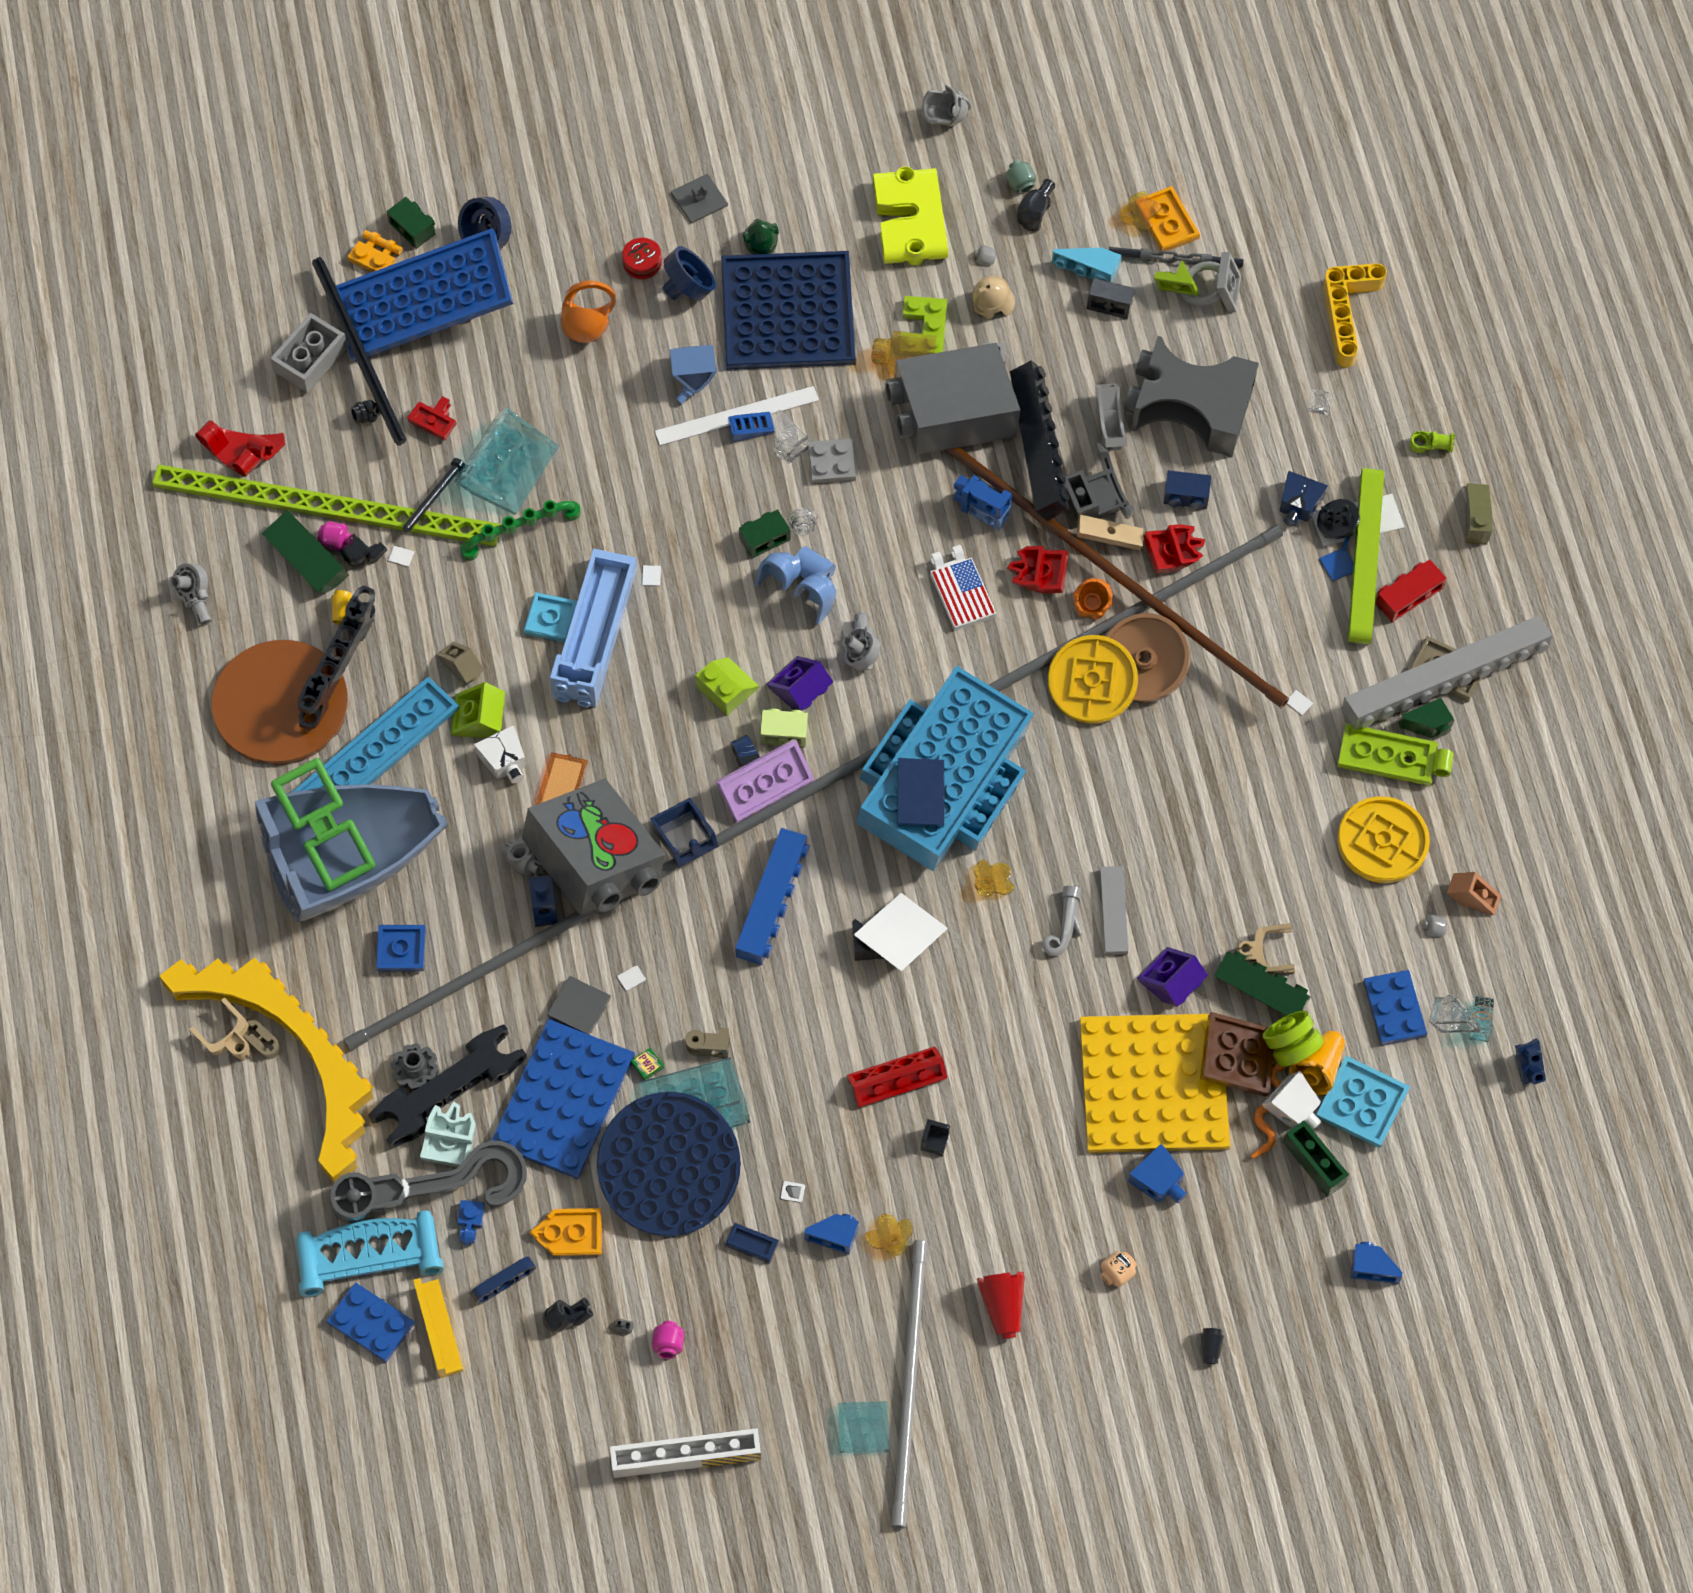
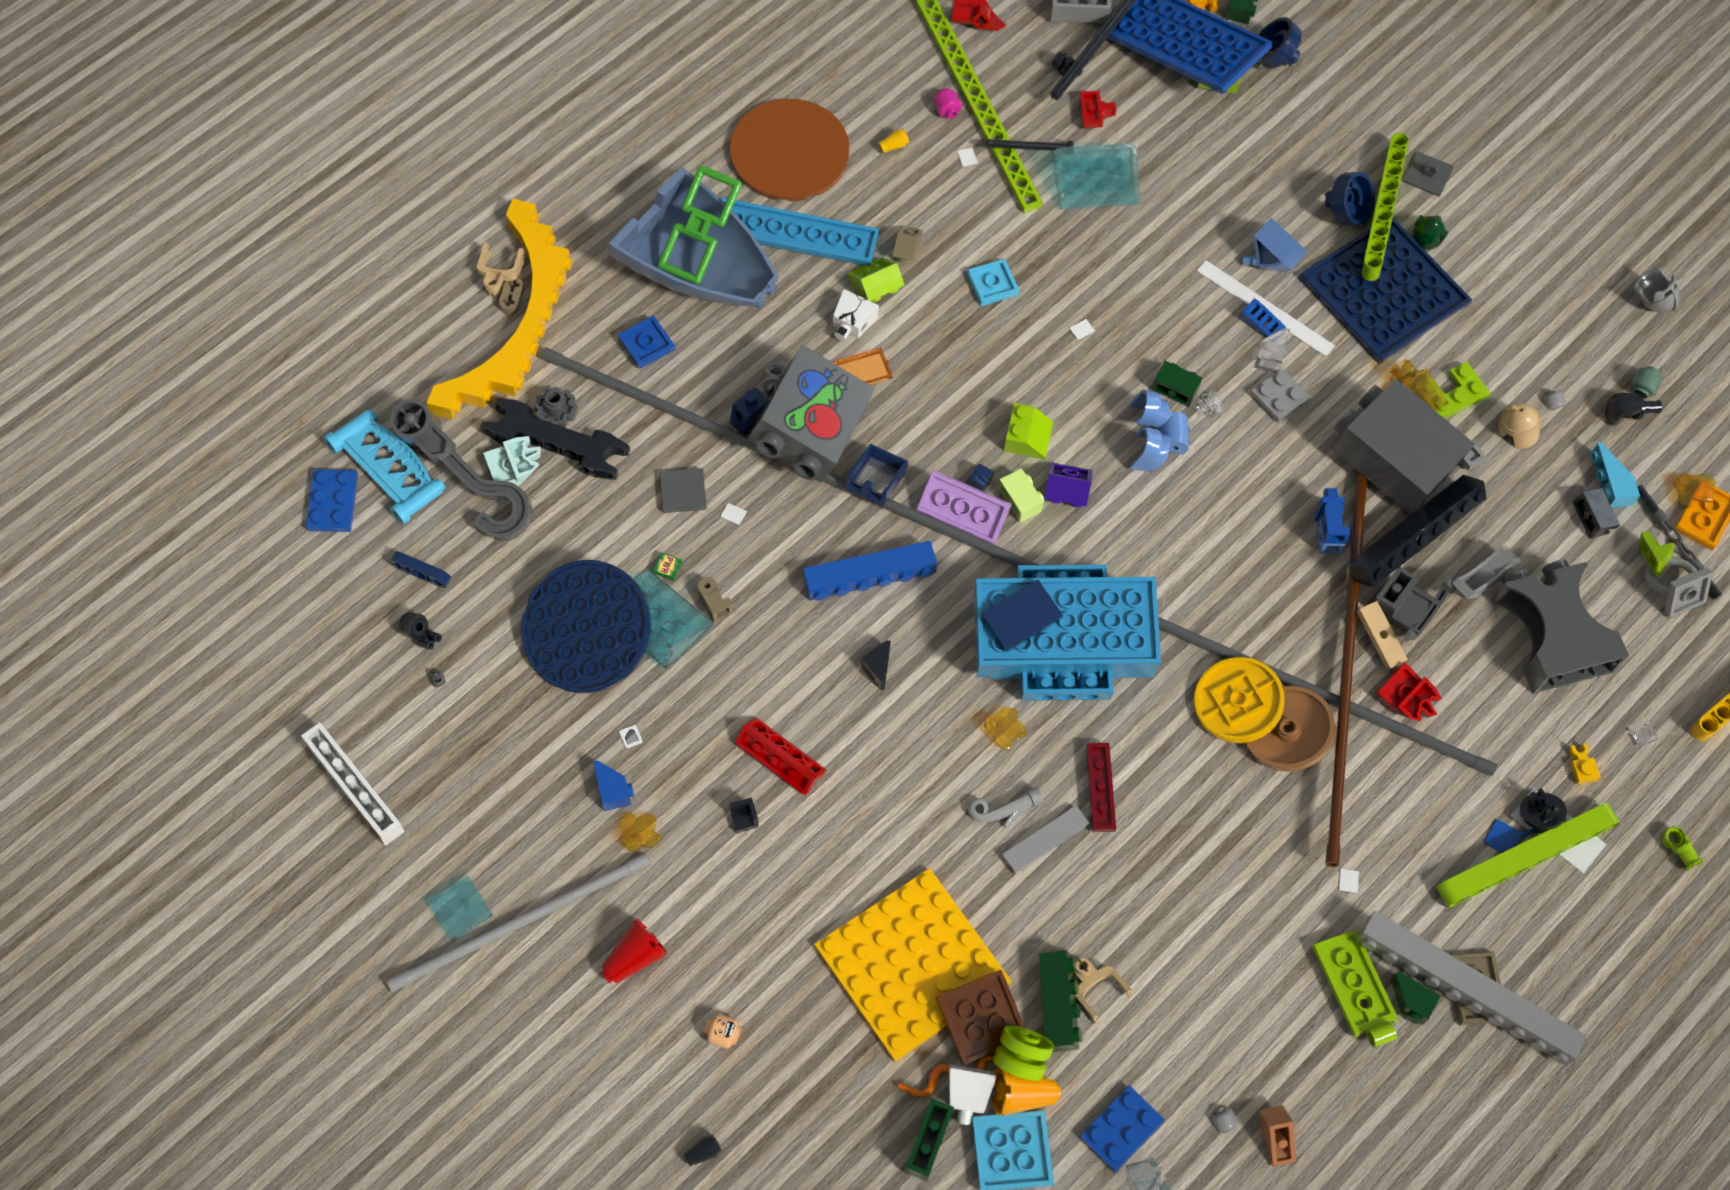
camera: 55 degrees right, 0 degrees up
light grey pin [169,563,212,626] -> none
dark green brick [261,510,349,593] -> none
black piece [298,585,375,731] -> none
black piece [341,533,387,566] -> none
yellow fence [413,1278,464,1378] -> none
blue plate [457,1200,485,1246] -> none
green bar [461,500,581,561] -> none
blue plate [491,1019,635,1179] -> none
light orange tile [529,1208,602,1256] -> none
light blue brick [550,548,637,707] -> none
orange piece [561,281,616,343] -> none
red head [622,237,662,279] -> none
dark pink head [652,1321,684,1359] -> none
dark blue tile [725,1223,779,1264] -> none
light grey pin [842,612,880,671] -> none
white sticker [855,893,947,971] -> none
neon yellow connector [873,166,948,265] -> none
tile [930,545,996,631] -> none
red plate [1007,546,1069,593] -> none
orange hair [1073,578,1113,620] -> none
blue torso [1128,1144,1187,1204] -> none
dark purple slope [1137,947,1208,1007] -> none
dark blue brick [1163,470,1211,509] -> none
dark blue torso [1279,471,1328,526] -> none
yellow plate [1337,796,1430,883] -> none
red brick [1375,559,1447,623] -> none
olive slope [1465,483,1492,545] -> none
none -> dark red plate [1086,743,1116,832]
none -> lime beam [1361,133,1409,281]
none -> yellow plate [1569,743,1601,784]

